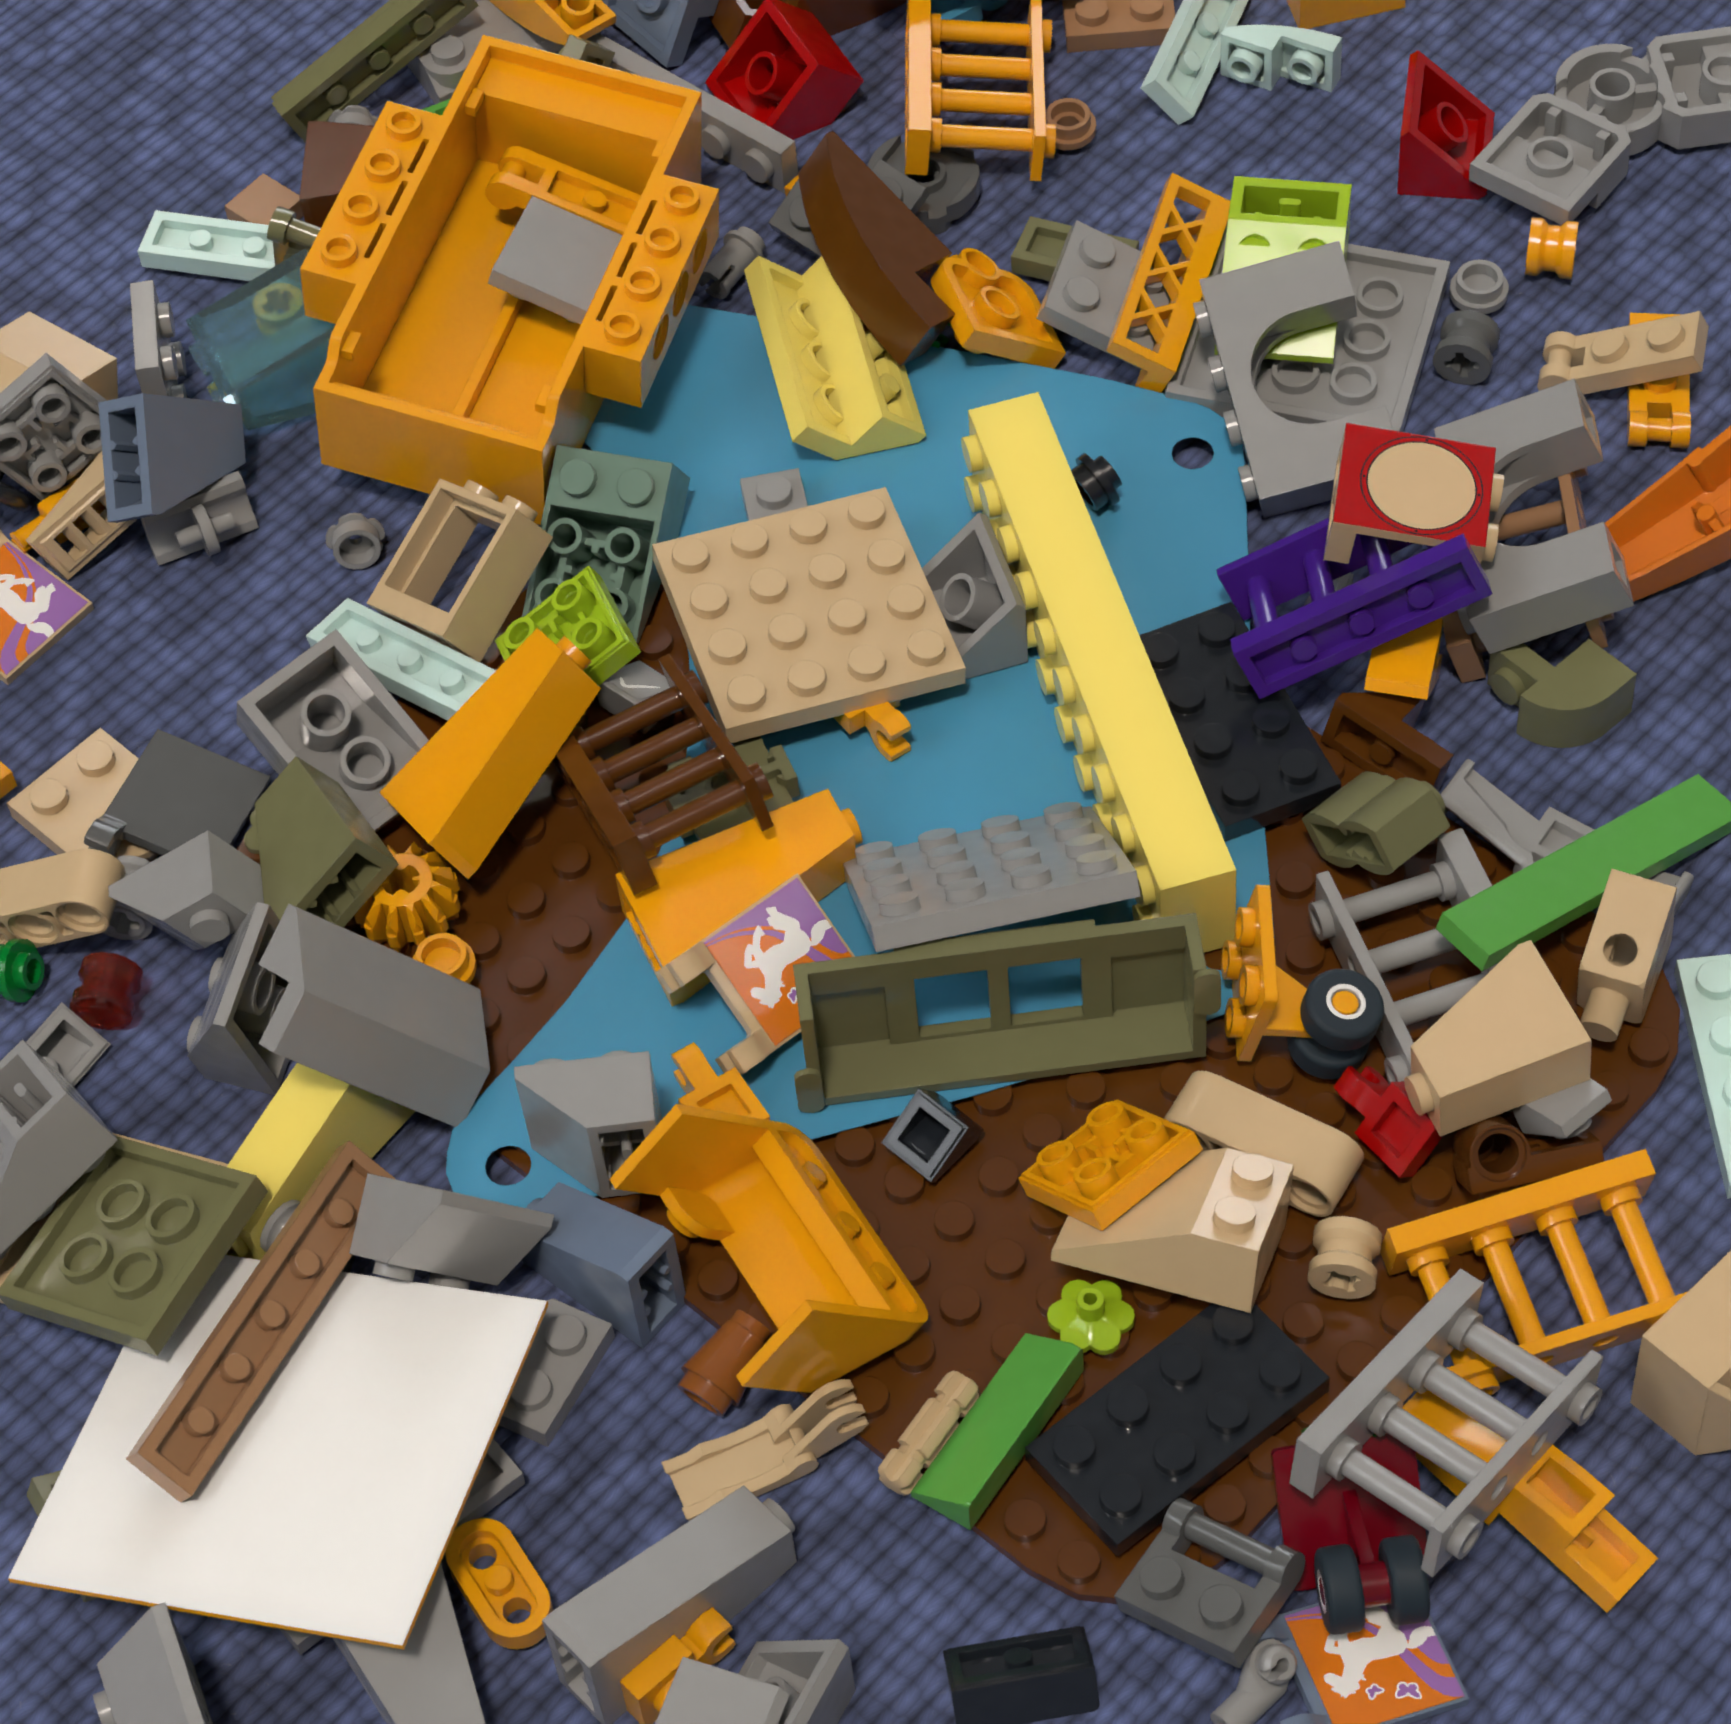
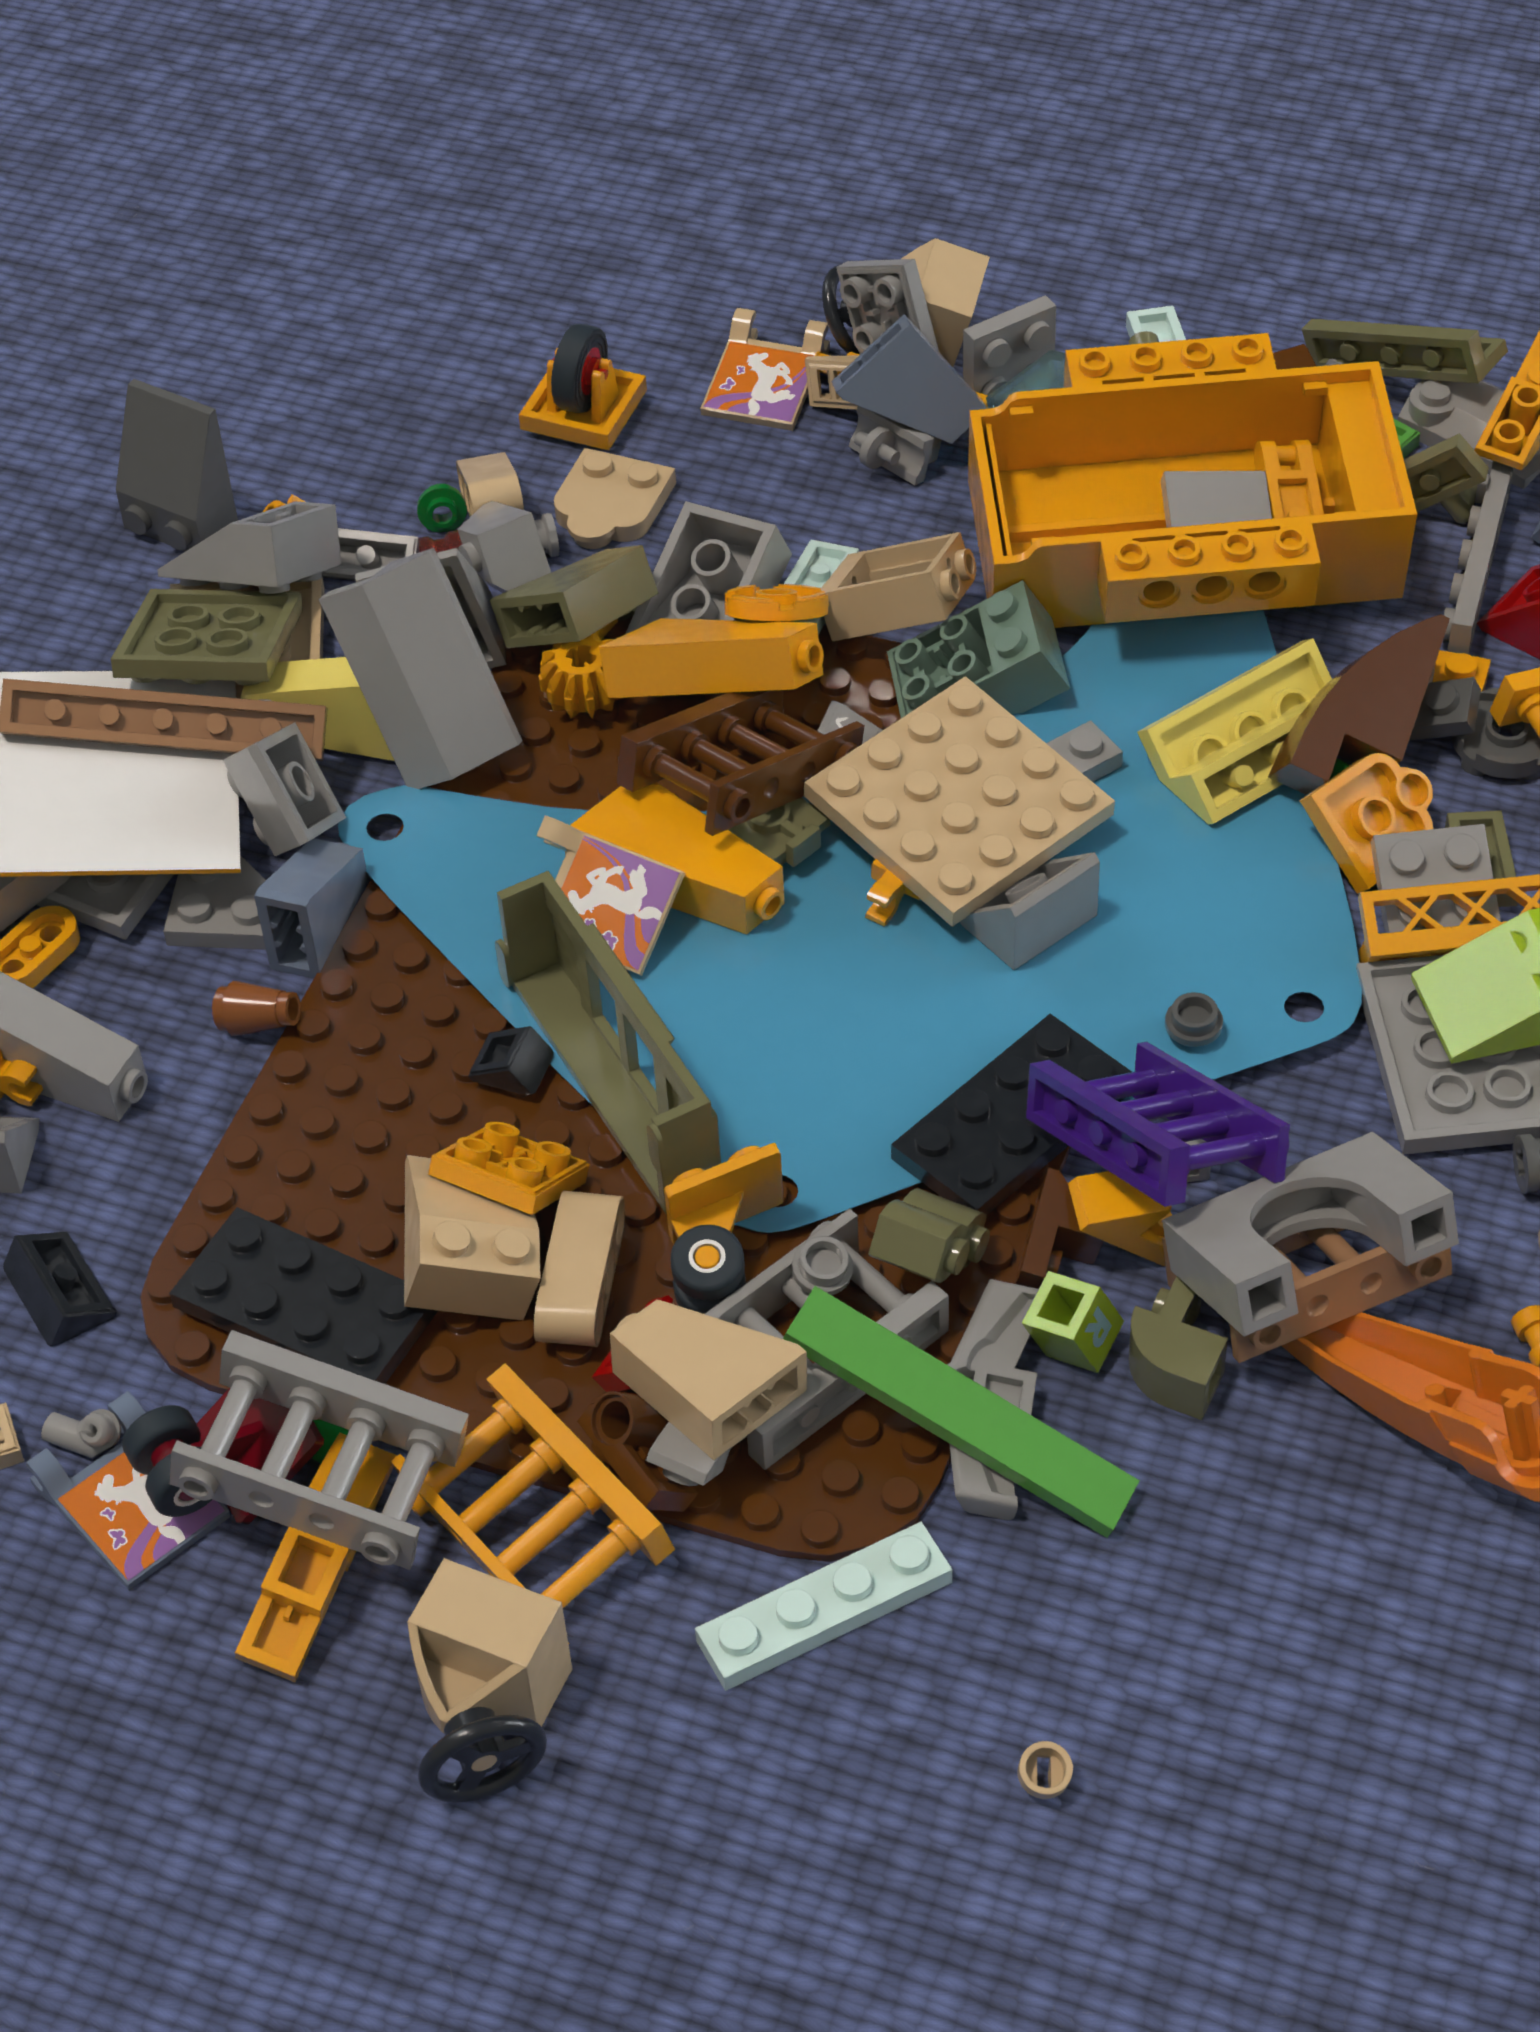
camera: 65 degrees right, 5 degrees down
dark grey flag [84,729,271,857] -> none
light grey plate [326,513,385,569] -> none
light orange plate [413,933,477,984] -> none
lime tile [494,565,641,686] -> none
light grey slope [514,1051,662,1198] -> none
light orange windscreen [609,1104,928,1393] -> none
tan arm [661,1379,869,1521] -> none
light orange plate [671,1042,770,1120] -> none
light grey pin [699,226,766,299] -> none
light grey plate [843,802,1141,952] -> none
tan axle [878,1371,979,1496] -> none
bright green slope [911,1333,1084,1530] -> none
light yellow brick [961,392,1236,953] -> none
lime plant [1047,1280,1135,1355] -> none
black plate [1071,453,1122,511] -> none
dark grey plate [1114,1498,1305,1668] -> none
light grey arch [1193,241,1393,519] -> none
tan wheel [1308,1216,1382,1299] -> none
panel [1323,423,1504,564] -> none
tan torso [1577,869,1677,1042] -> none
none -> light orange plate [725,584,828,622]
none -> light grey plate [792,1236,853,1295]
none -> lime brick [1022,1271,1124,1373]
none -> dark grey plate [1165,992,1223,1047]

